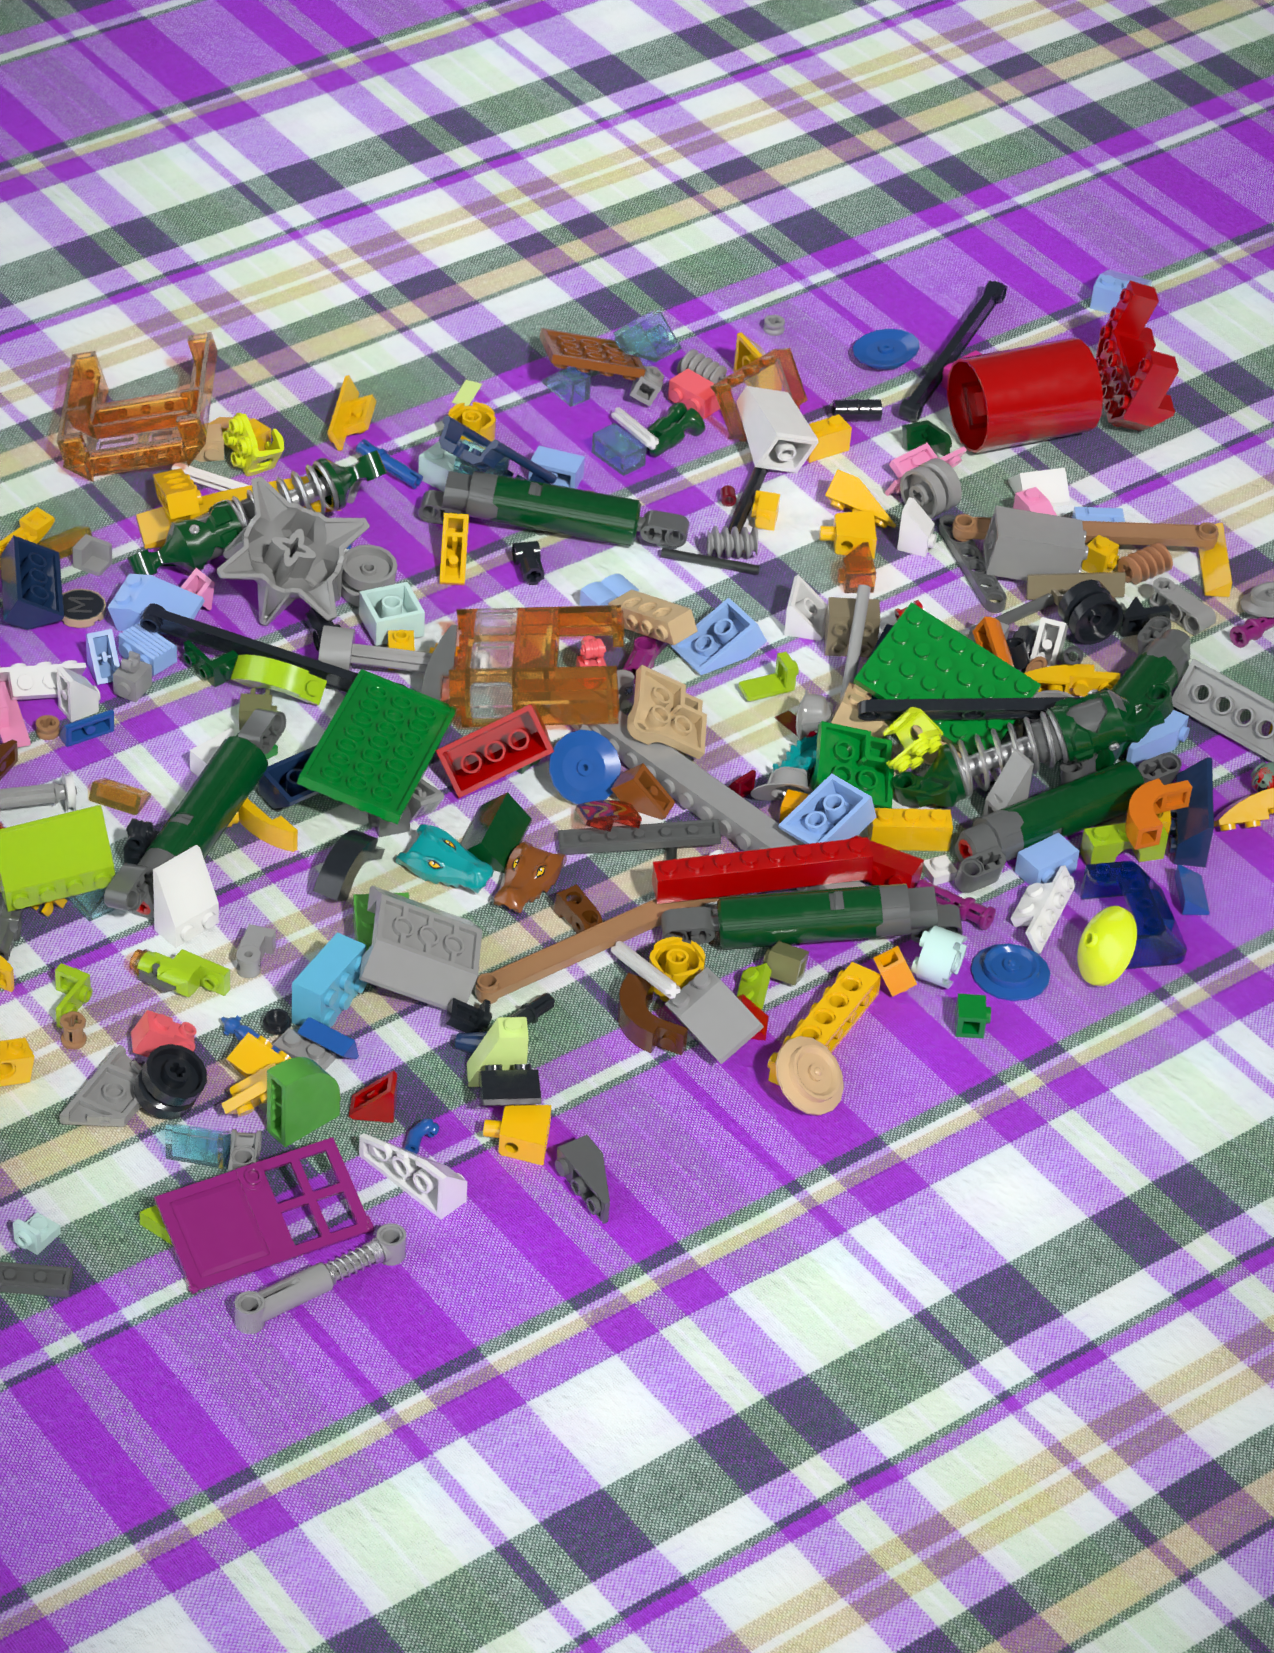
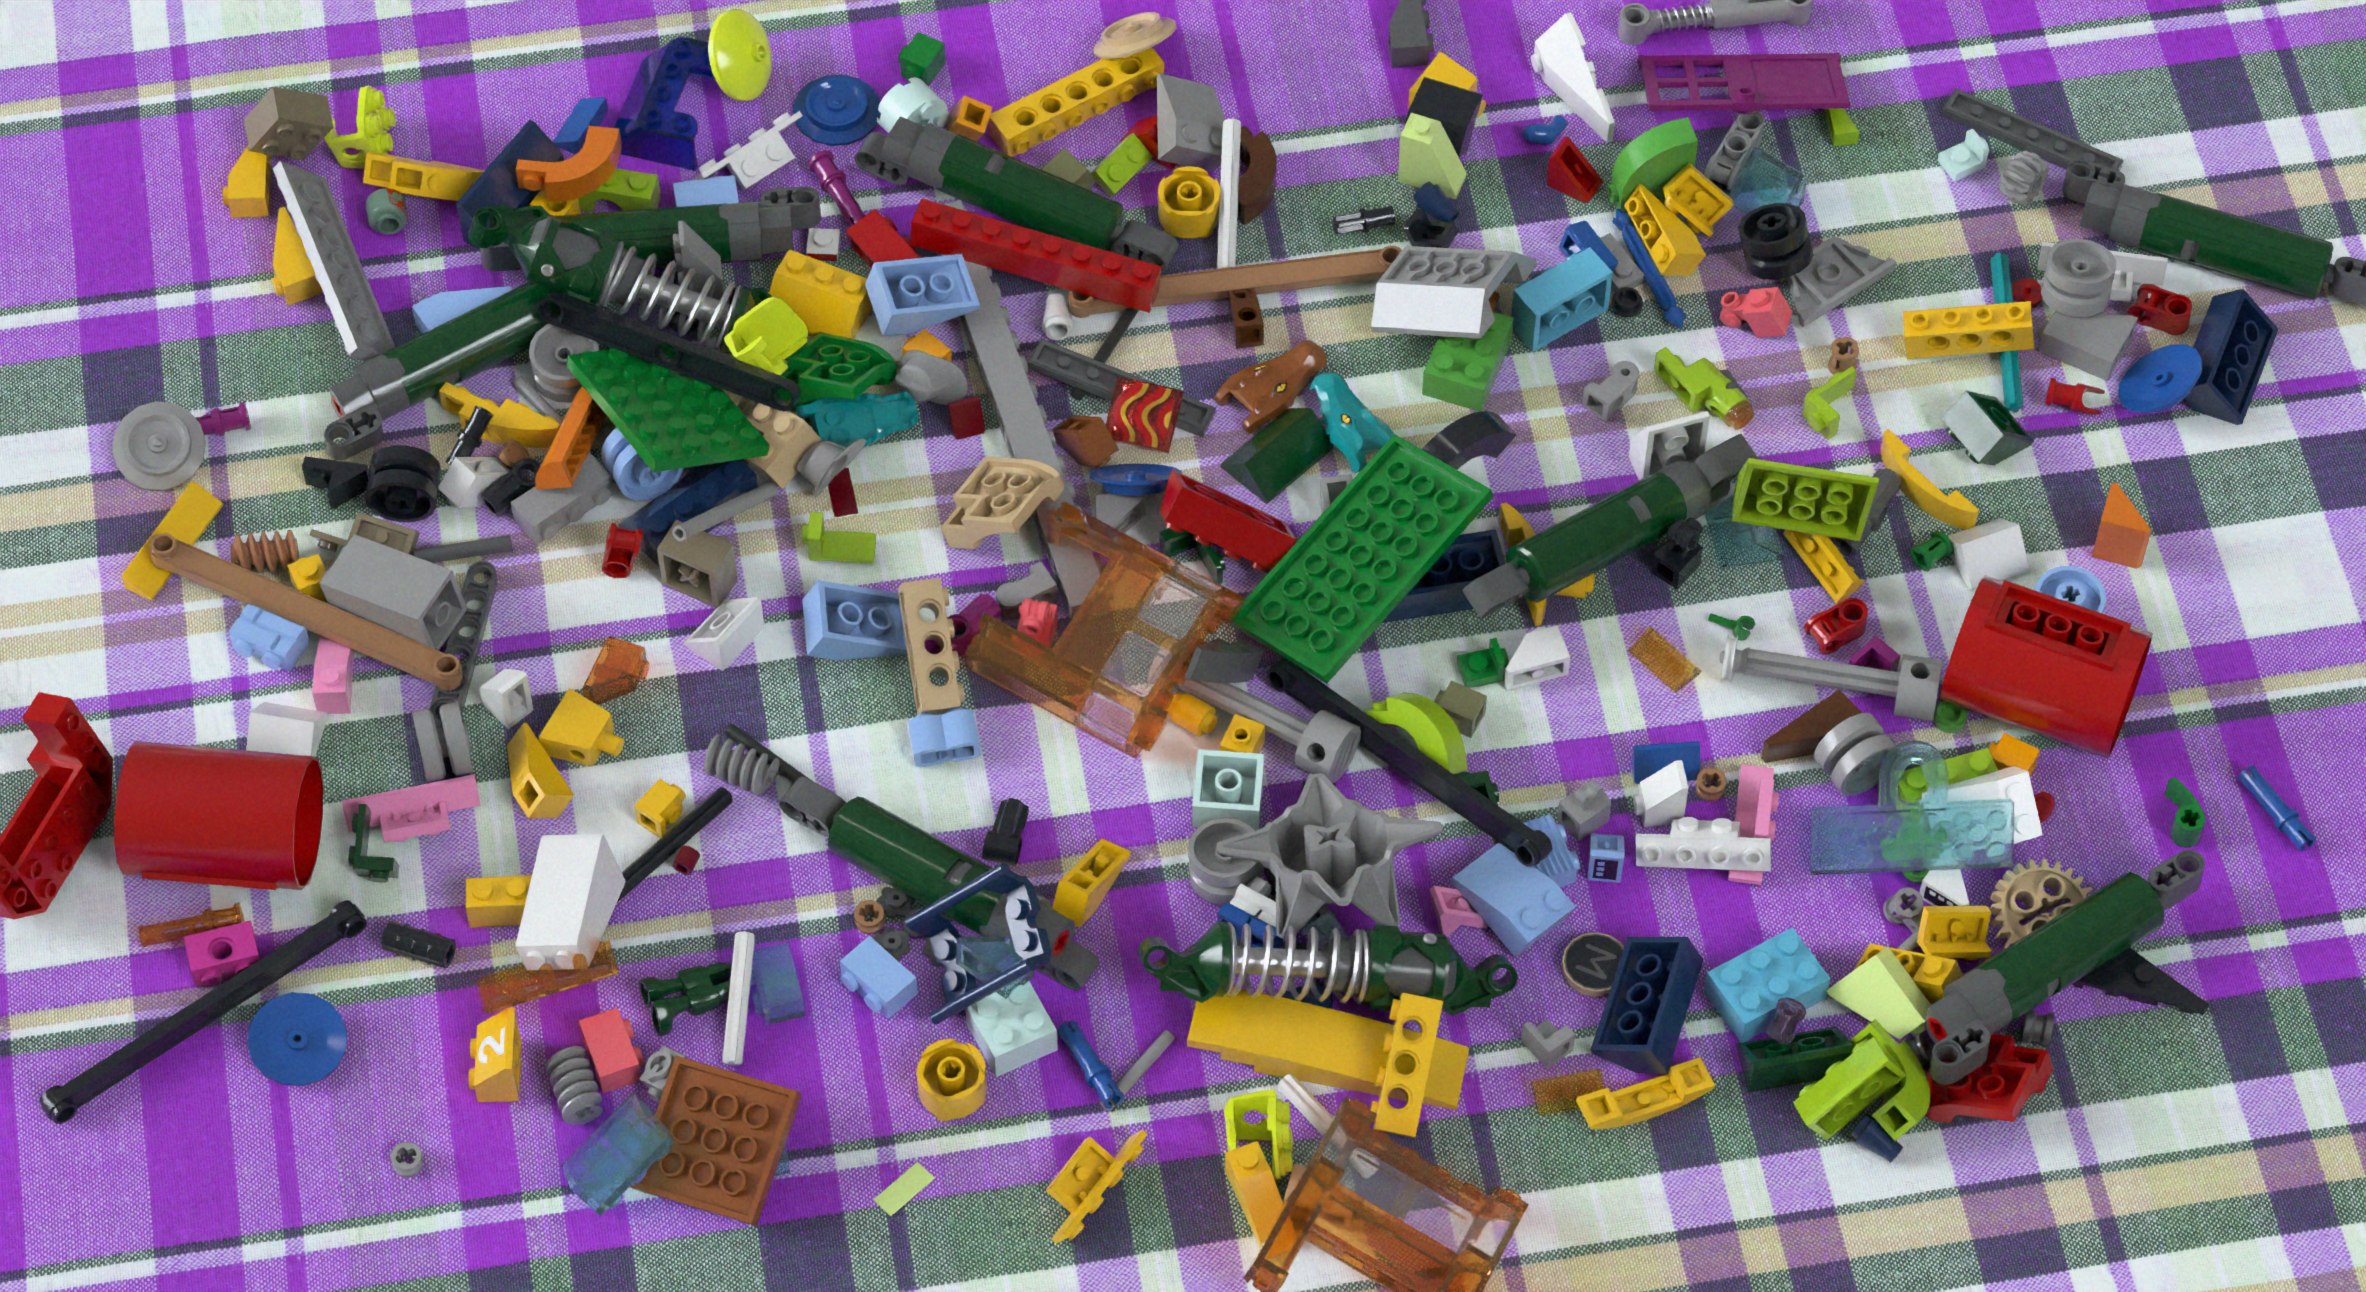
camera: 150 degrees left, 15 degrees up
light grey piece [1149,577,1216,635] -> none

